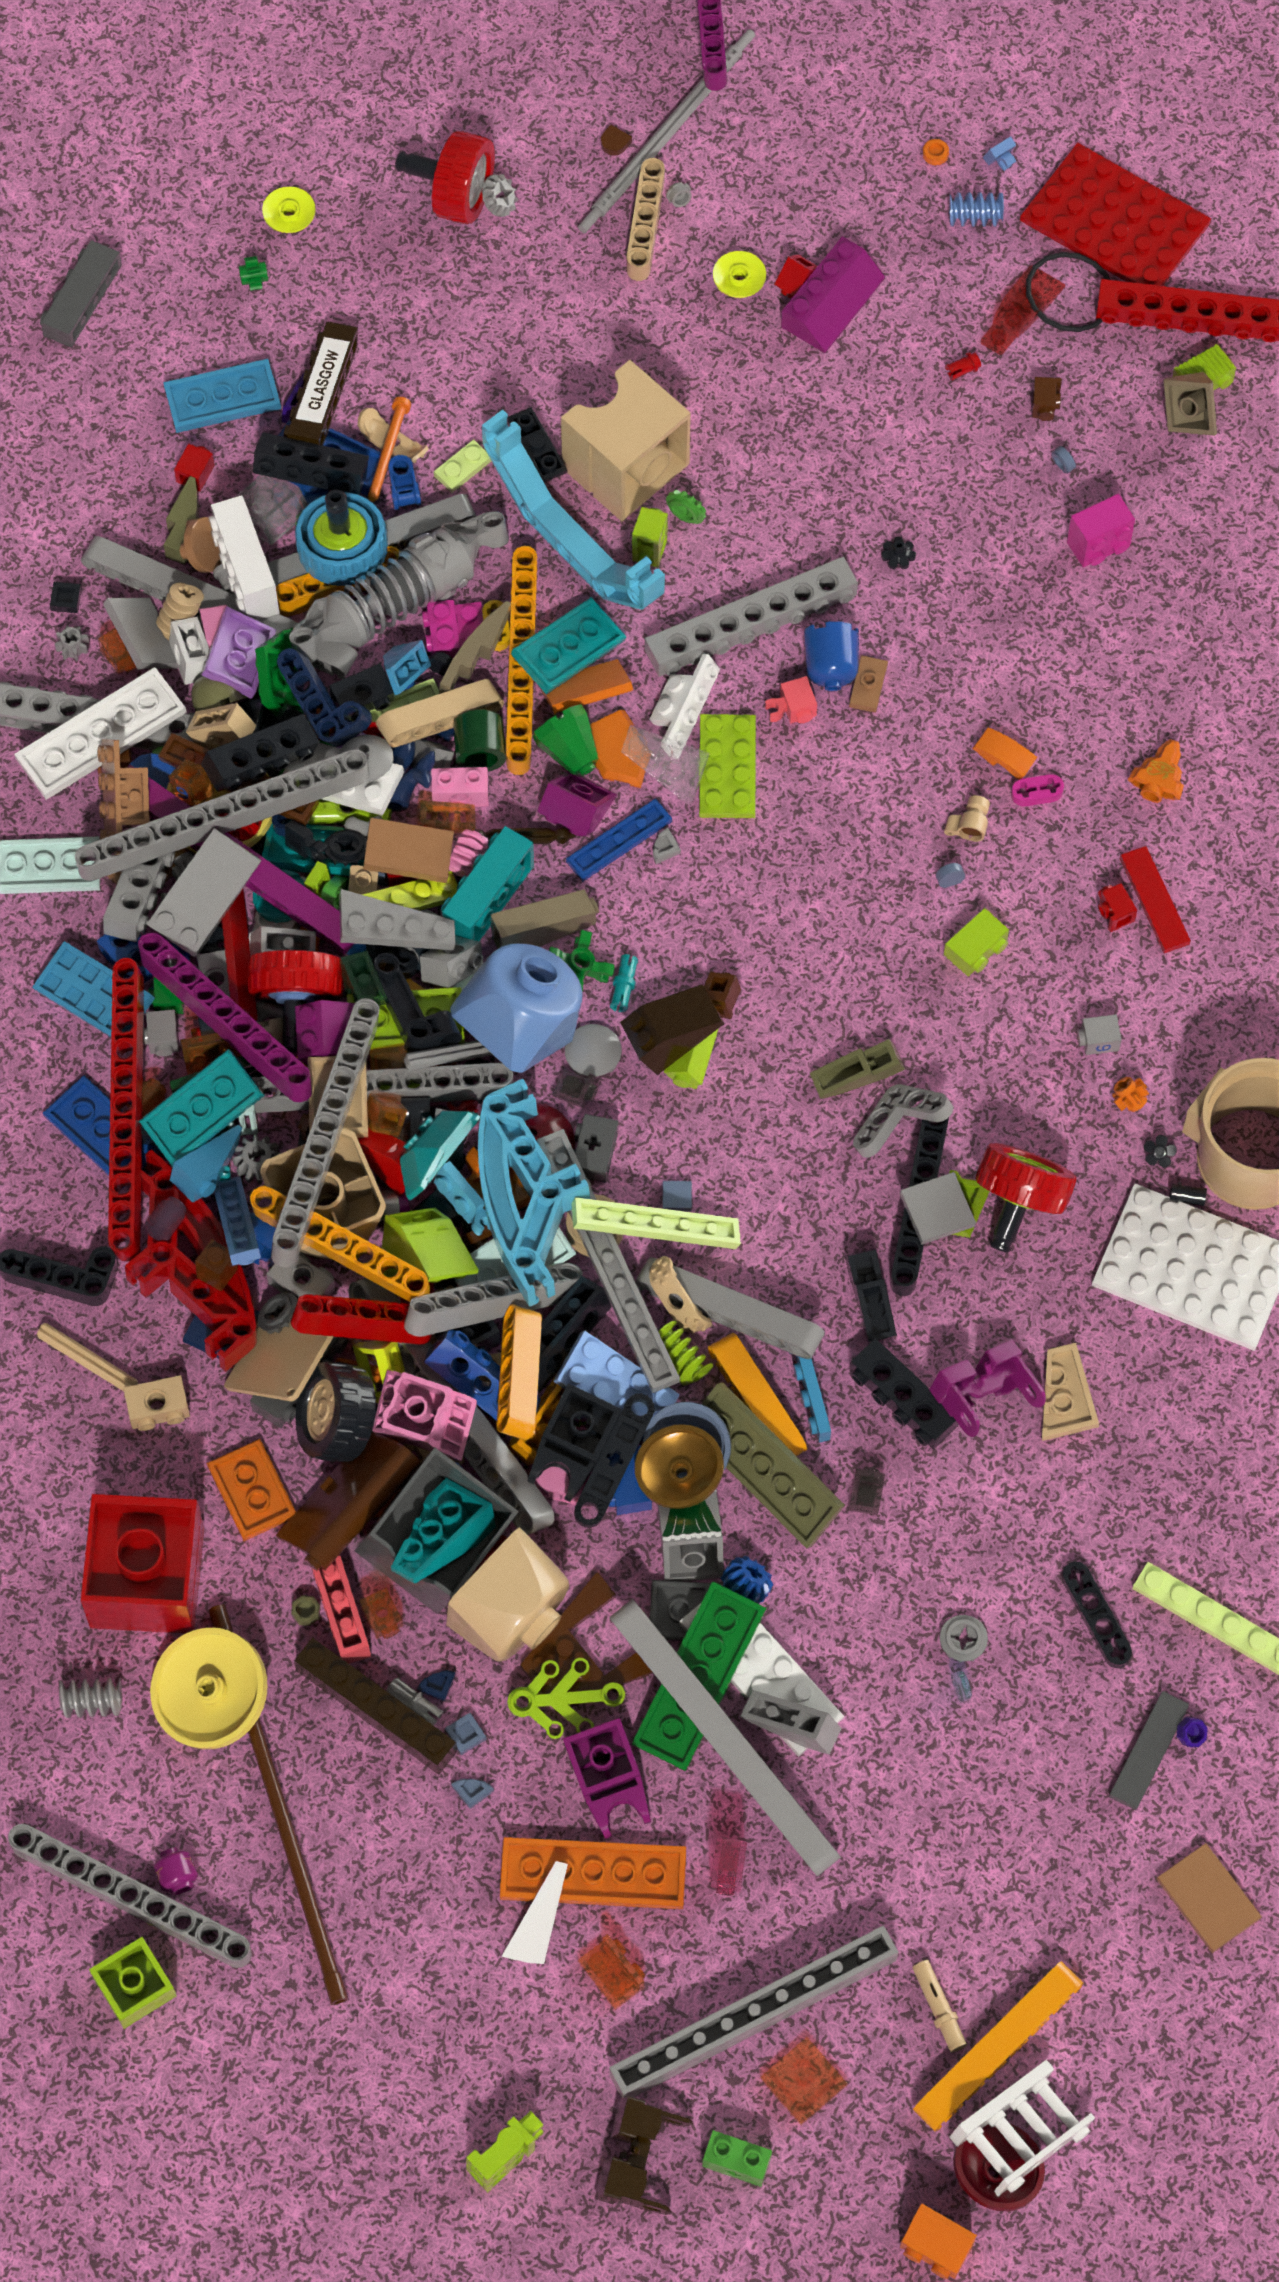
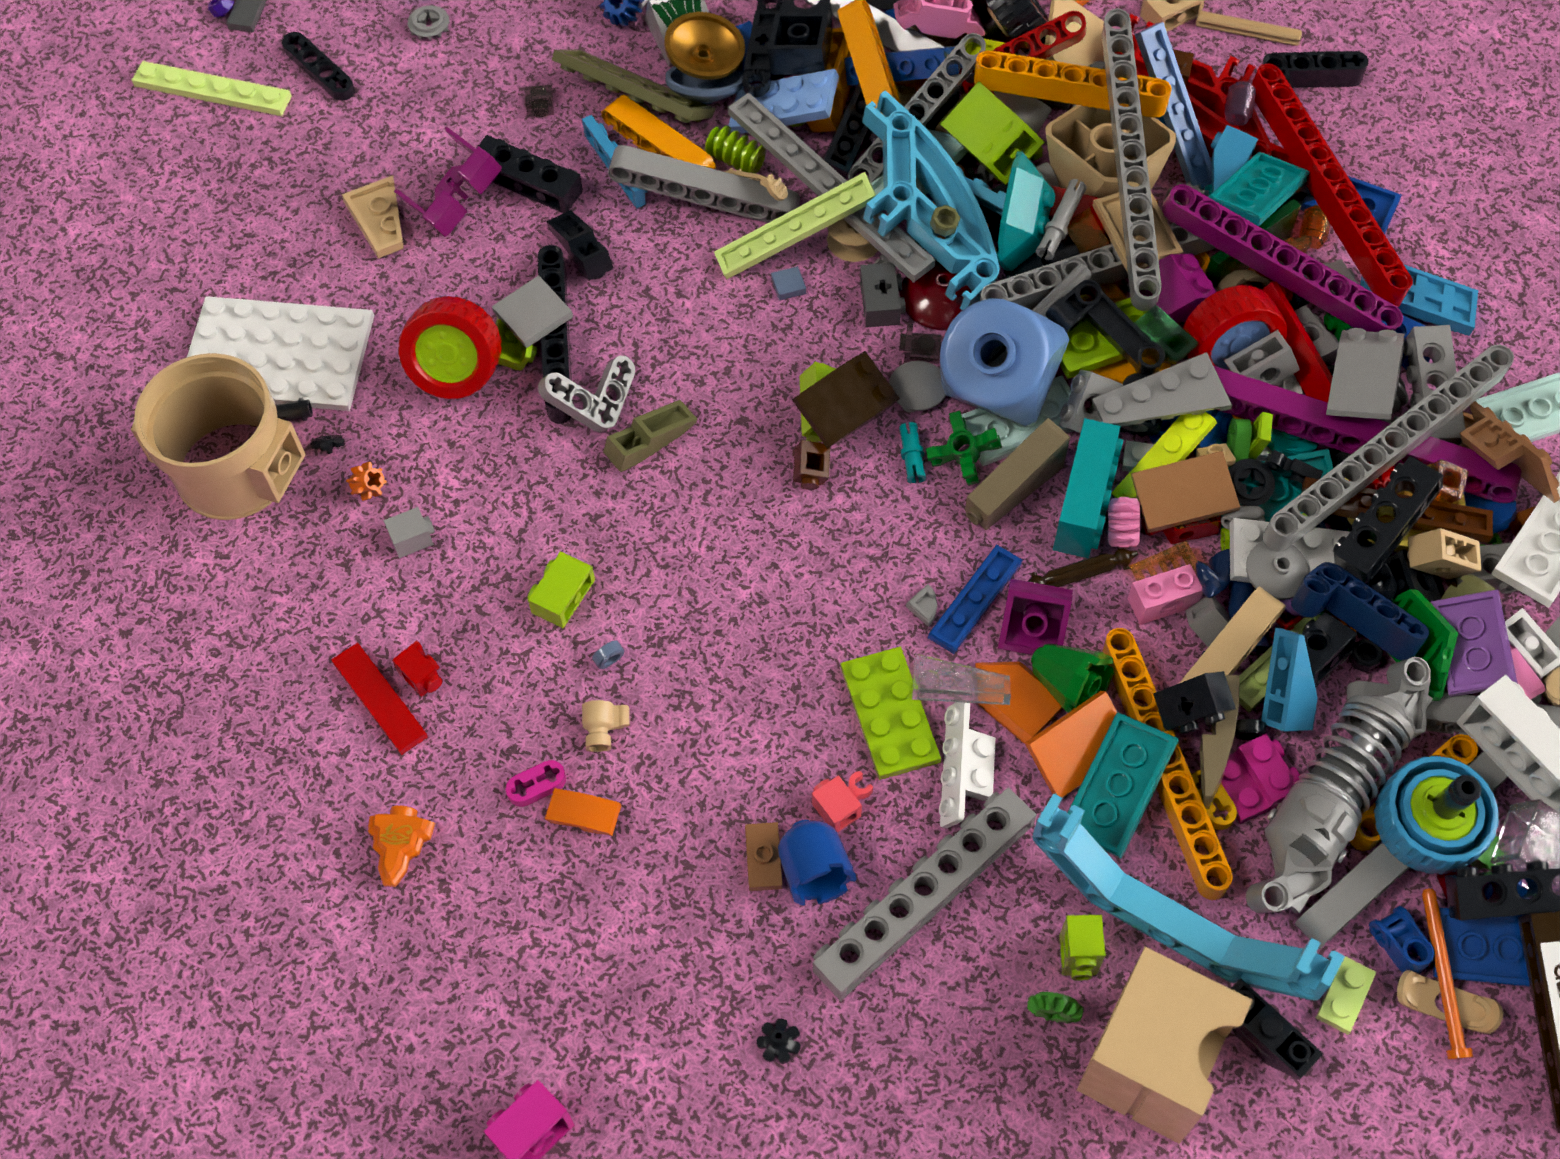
camera: 165 degrees right, 5 degrees down
dark green piece [453,709,506,772] -> none
none -> olive tile [930,205,960,236]
none -> light grey pin [1036,179,1087,260]
none -> black brick [1153,671,1236,734]

